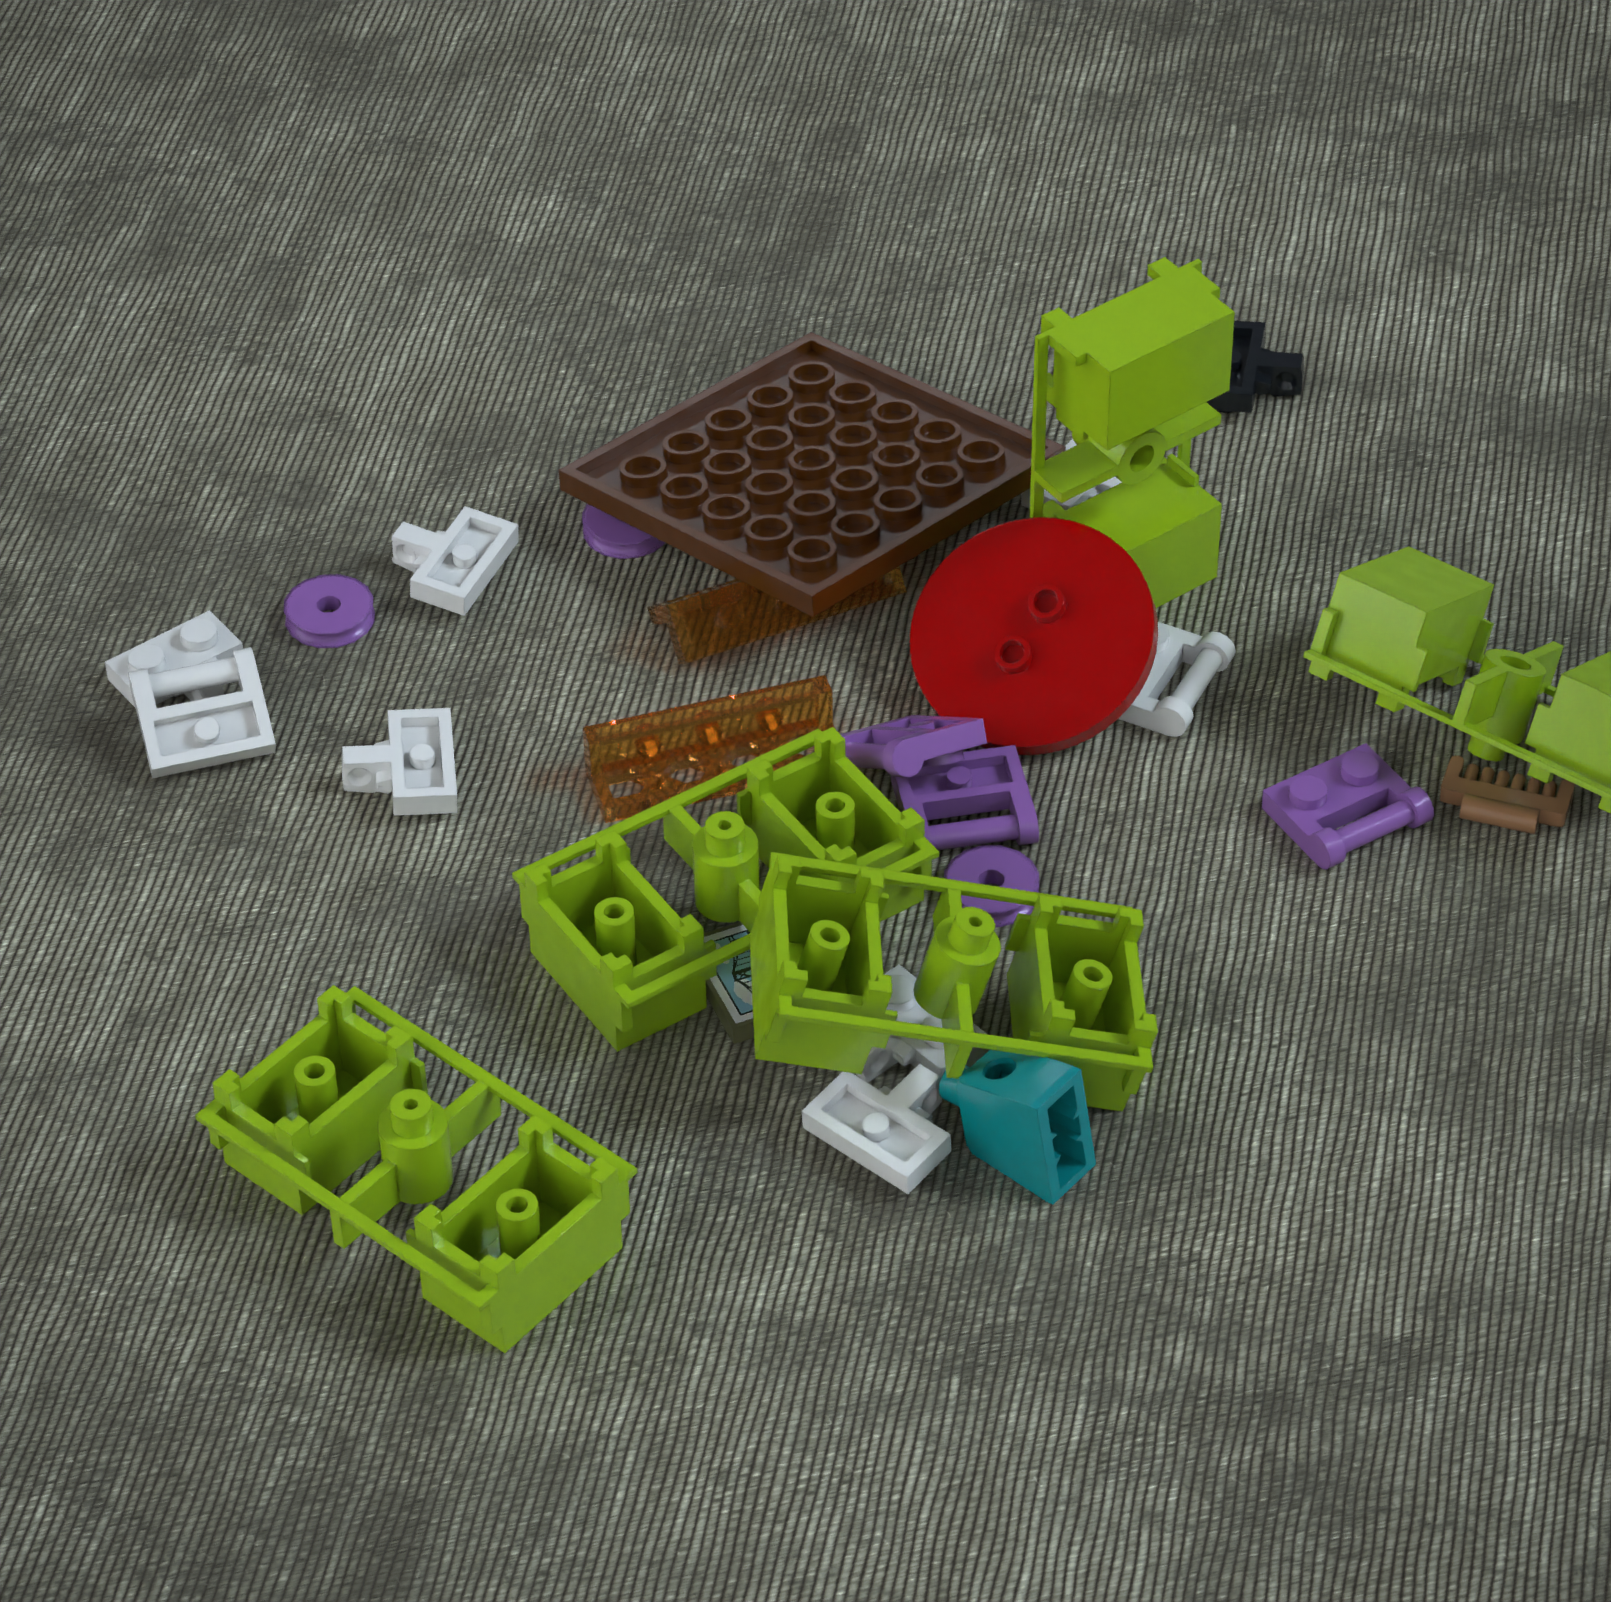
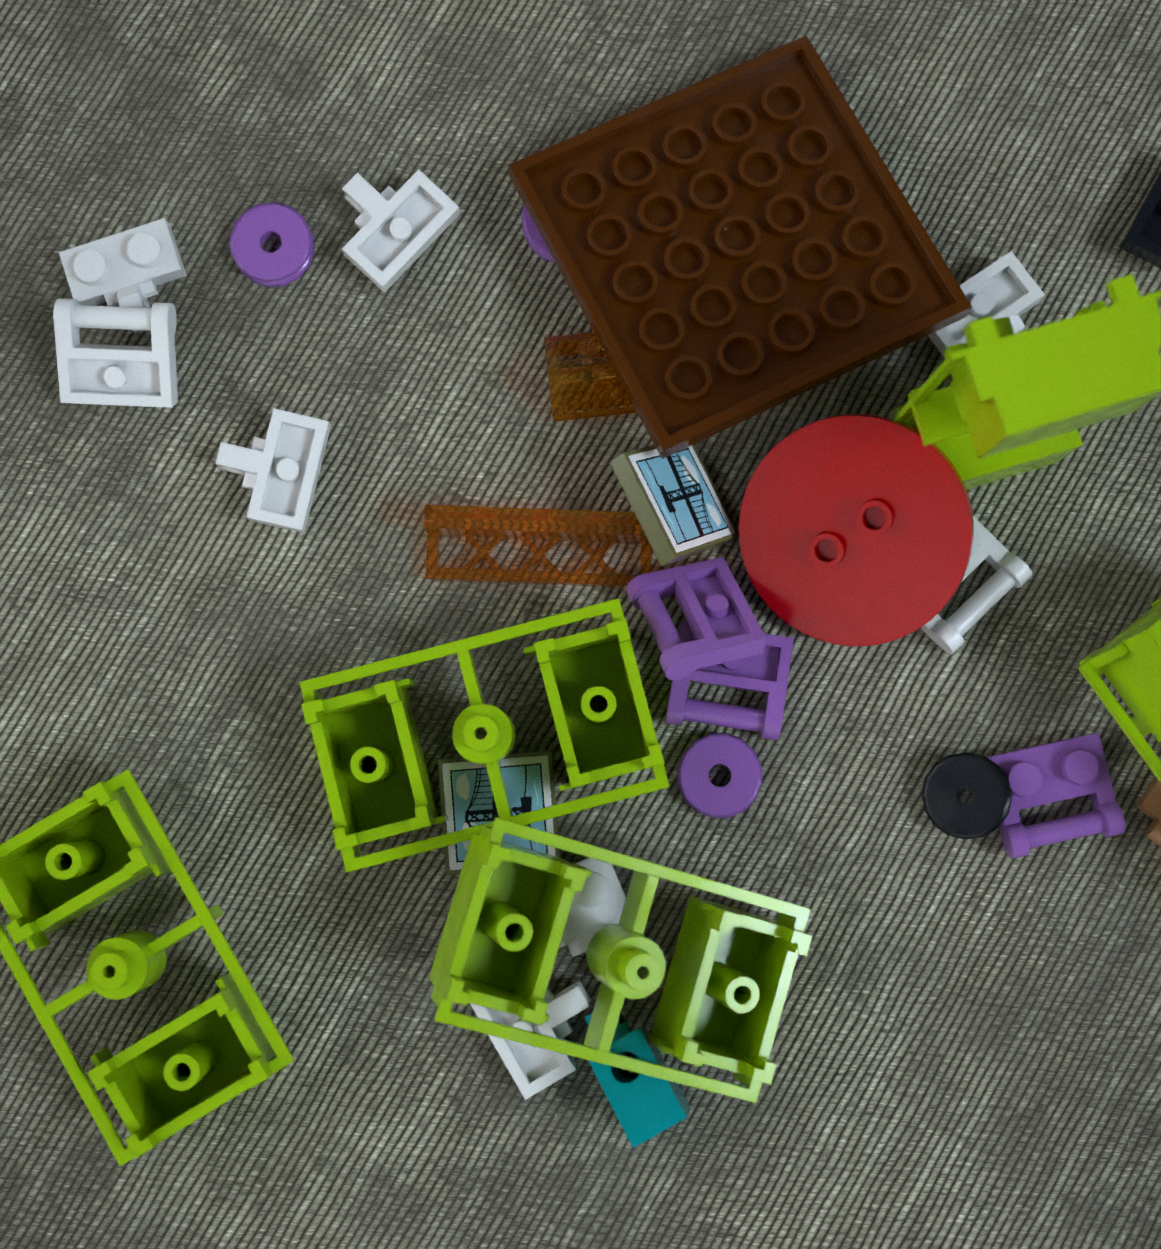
camera: 20 degrees right, 40 degrees up
none -> tile [610,444,739,566]
none -> black piece [921,752,1012,840]

